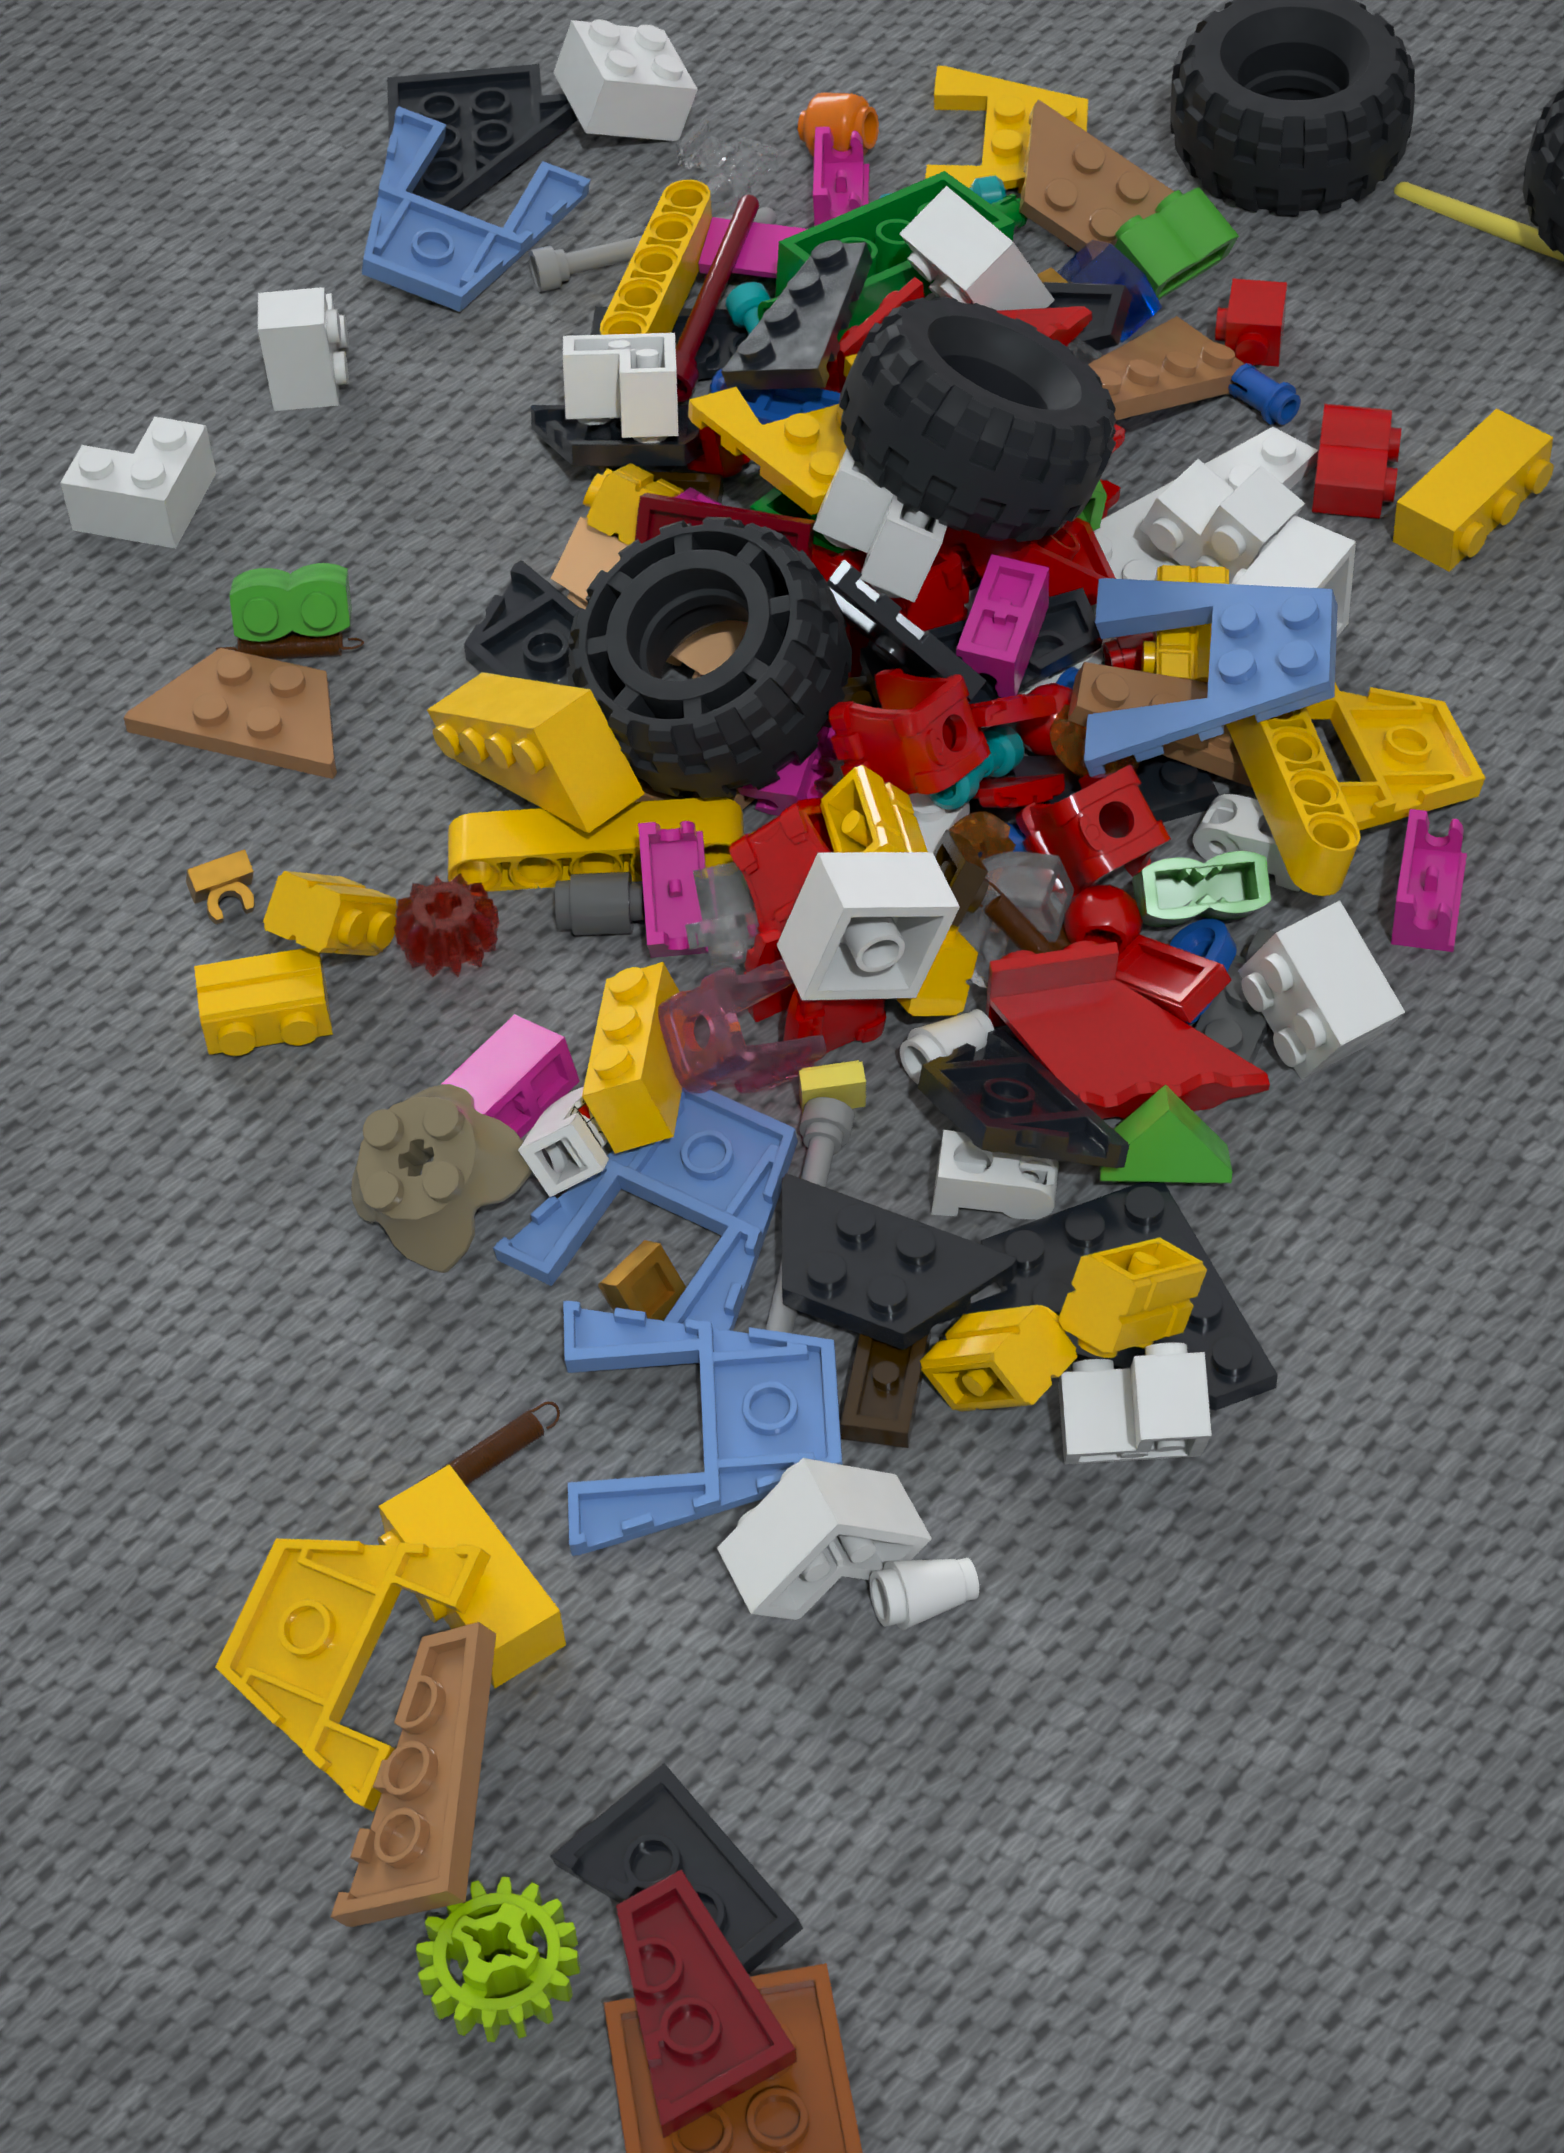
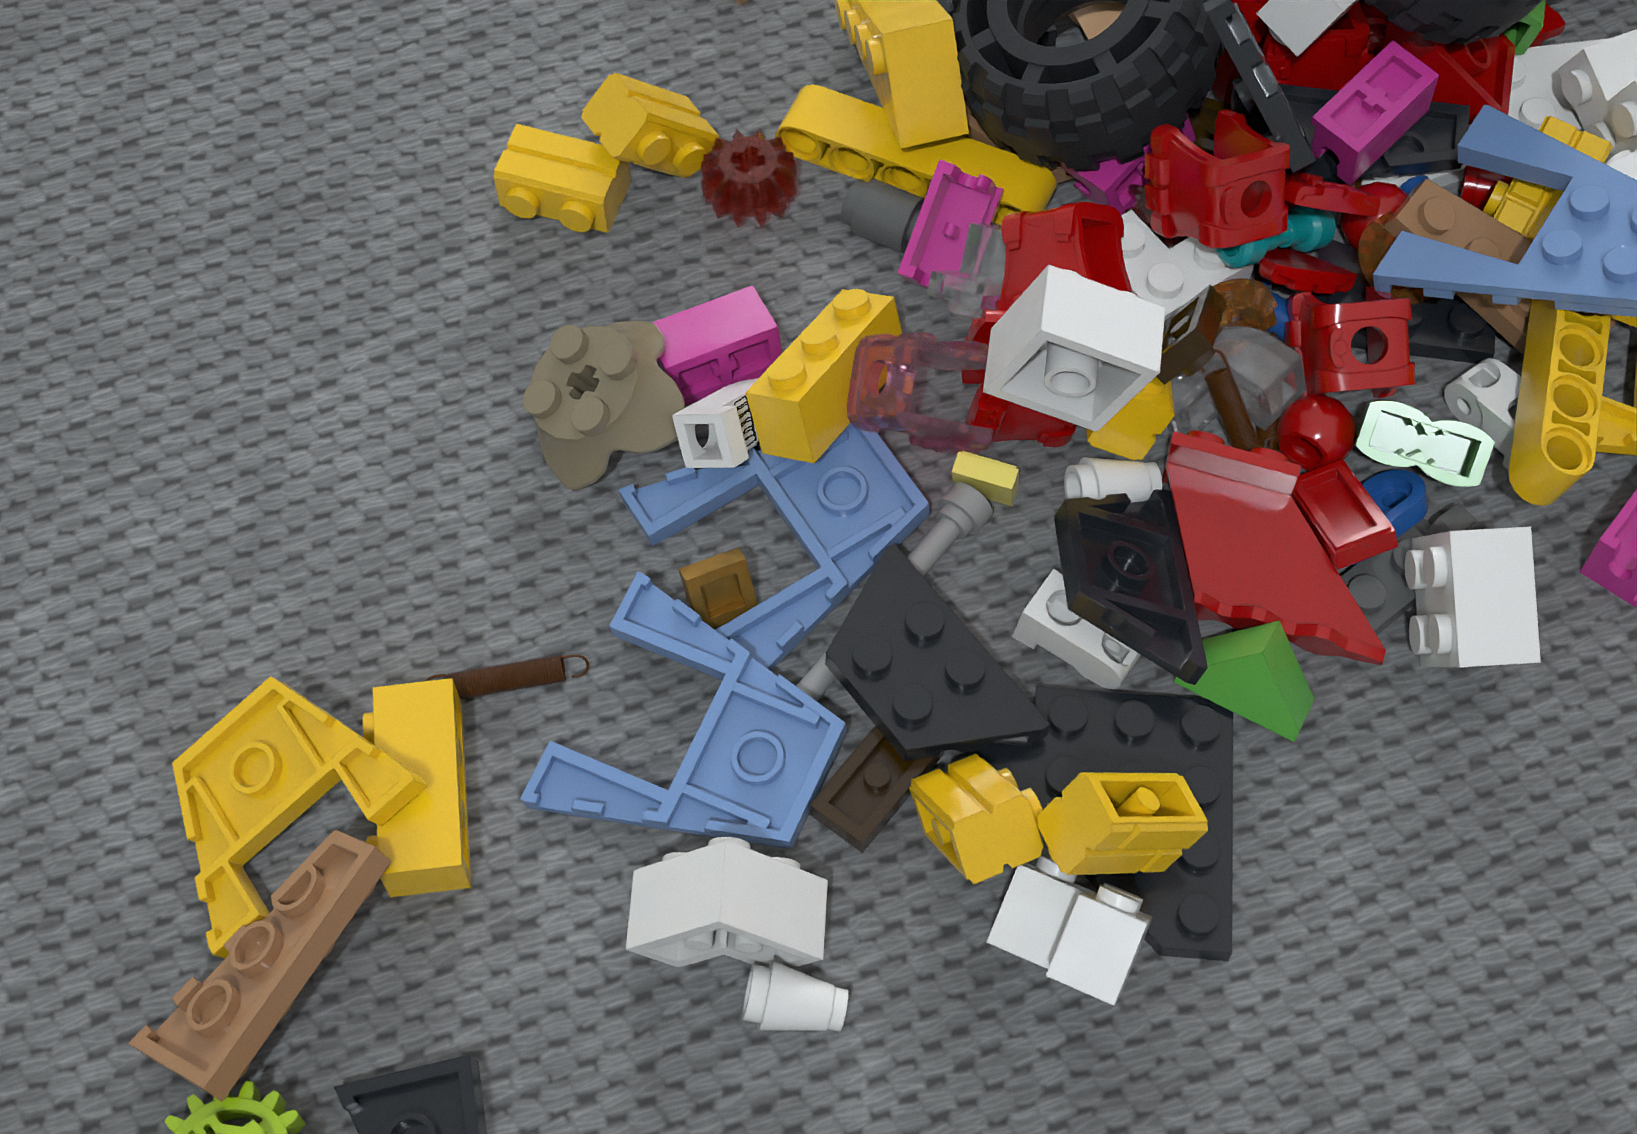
camera: 25 degrees right, 10 degrees up
pearl gold tile [186,849,254,924] -> none
yellow brick [820,765,928,853] -> none

